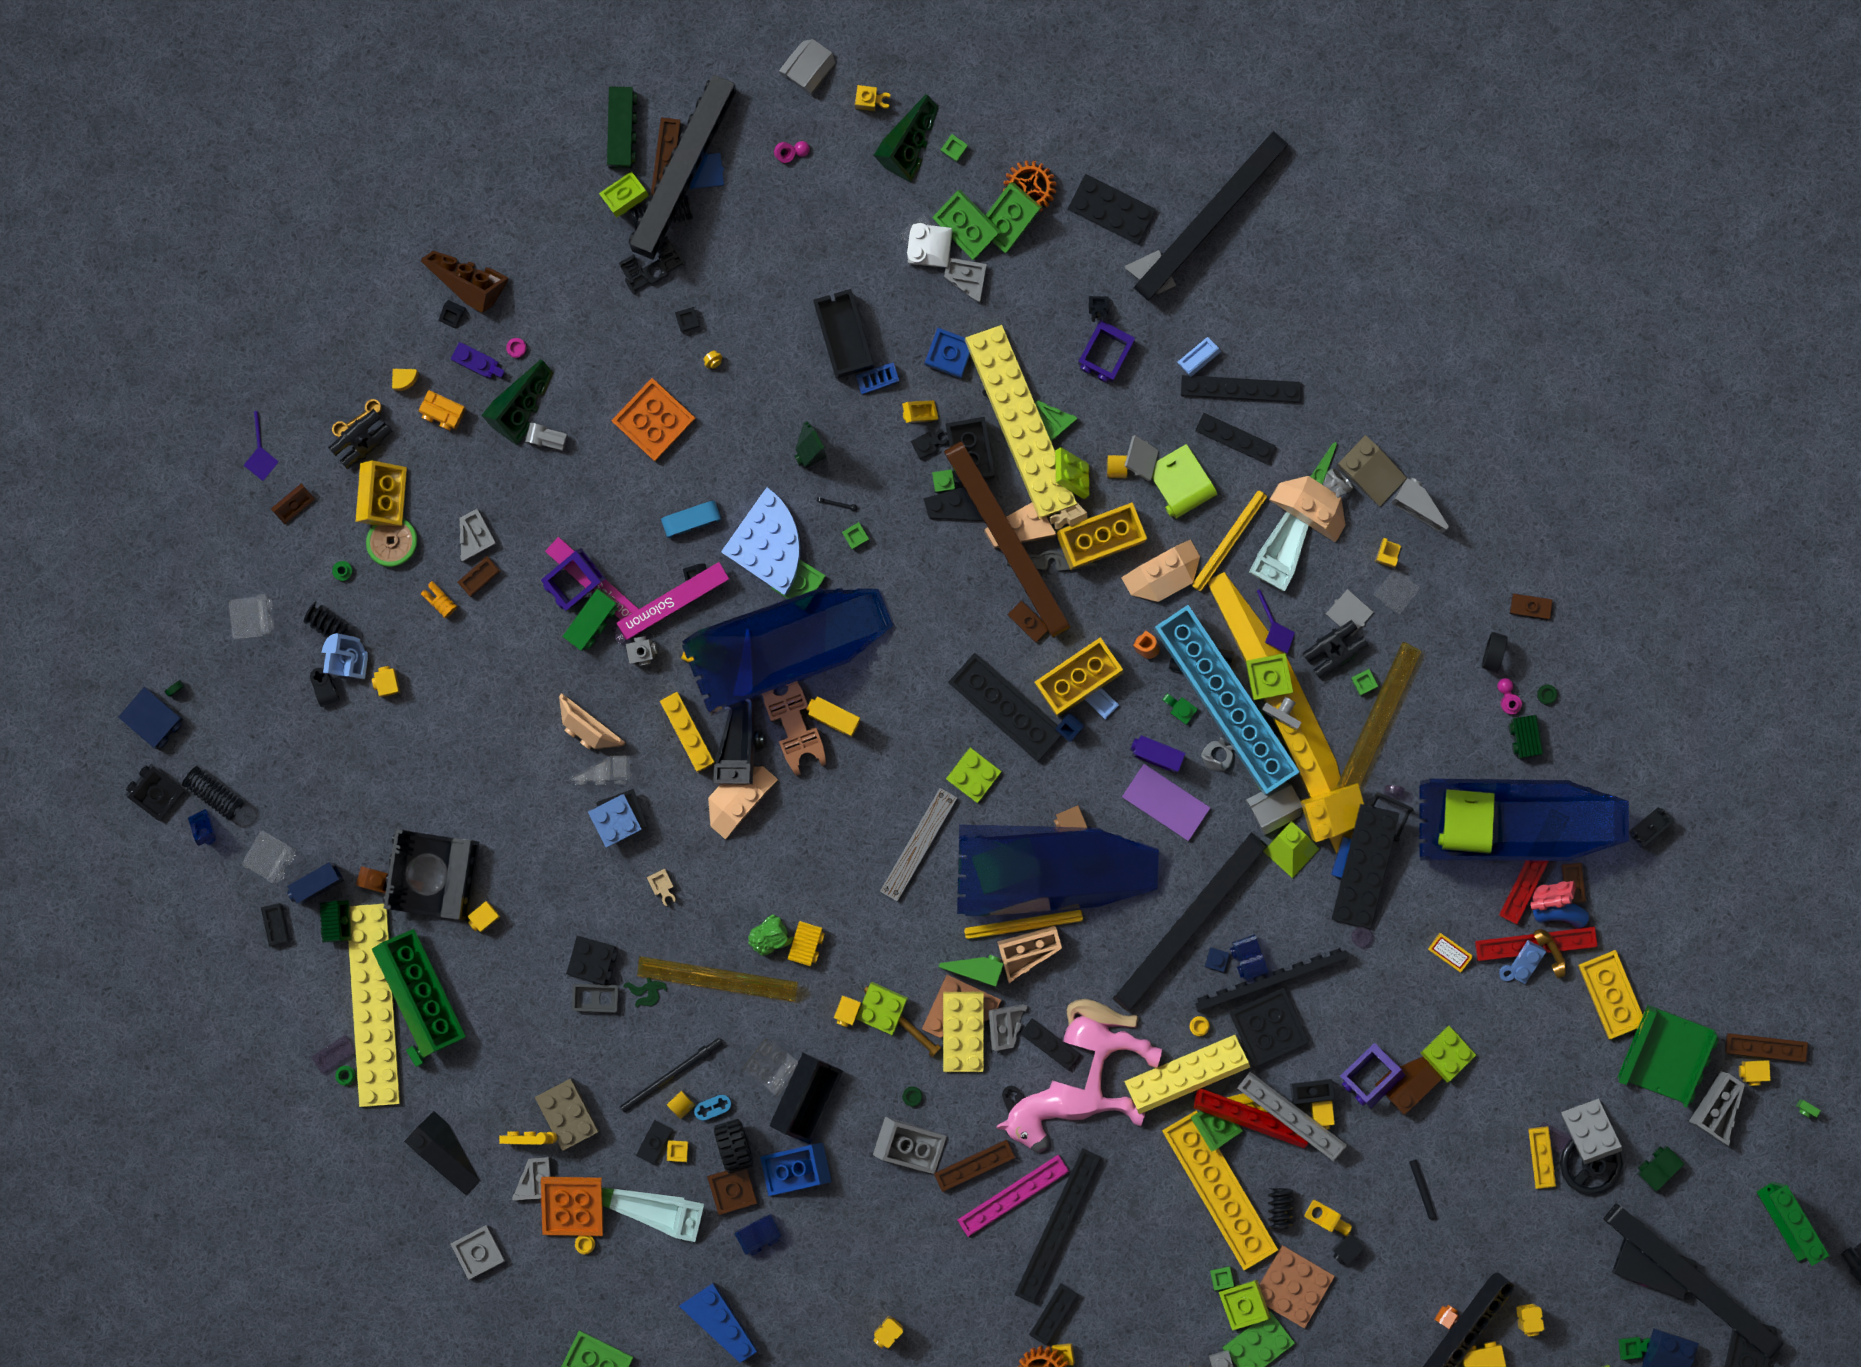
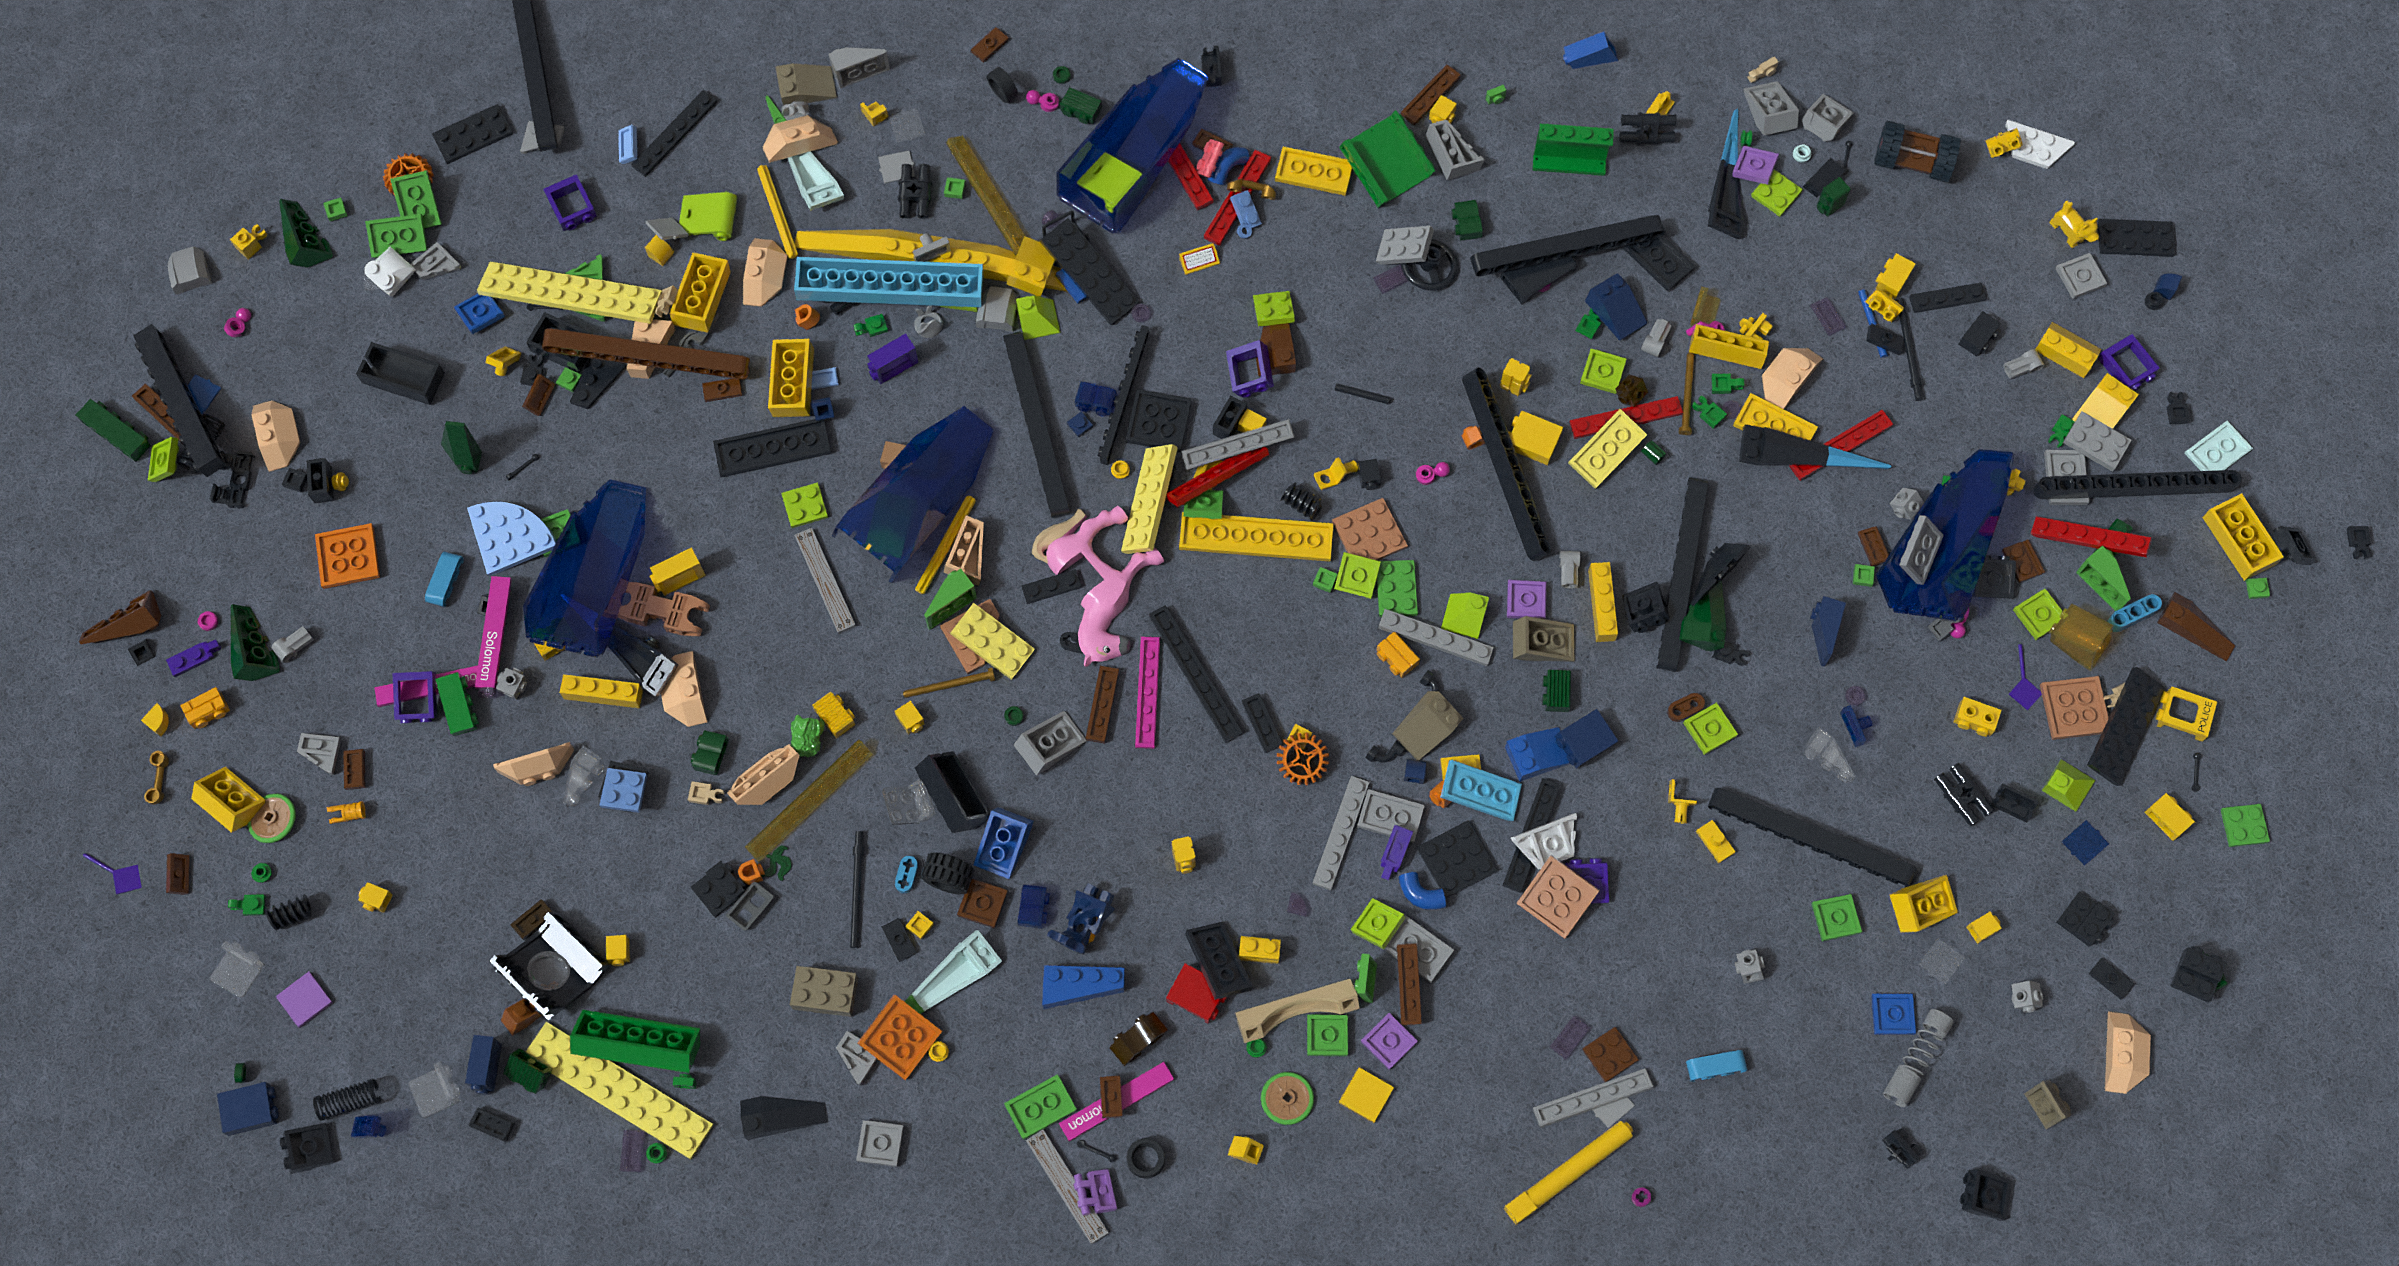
camera: 55 degrees left, 15 degrees down
black piece [310,668,340,707] -> none
light blue brick [321,634,368,679] -> none
black pin [328,409,393,469] -> none
yellow plate [499,1131,557,1144] -> none
yellow brick [667,1091,696,1119] -> none
bright green plate [842,522,869,550] -> none
blue slope [856,363,899,394] -> none
lime plate [856,982,908,1035] -> none
light grey wing [989,1004,1027,1051] -> none
lime plate [1055,447,1089,499] -> none
black plate [1089,296,1109,322] -> none
medium lavender tile [1122,764,1210,841] -> none
black plate [1195,412,1276,464] -> none
lime plate [1245,653,1293,701] -> none
dark purple piece [1257,589,1295,654] -> none
yellow tile [1528,1126,1556,1189] -> none
none -> green plate [228,894,266,916]
none -> light nougat wedge [251,401,300,472]
none -> medium lavender tile [276,972,333,1028]
none -> black brick [306,458,334,503]
none -> dark brown plate [510,899,552,941]
none -> reddish brown plate [522,374,555,416]
none -> dark green brick [691,730,729,776]
none -> light nougat wedge [727,745,799,805]
none -> orange plate [738,859,765,885]
none -> dark blue hips [1047,883,1115,954]
none -> dark pink plate [1416,462,1450,485]

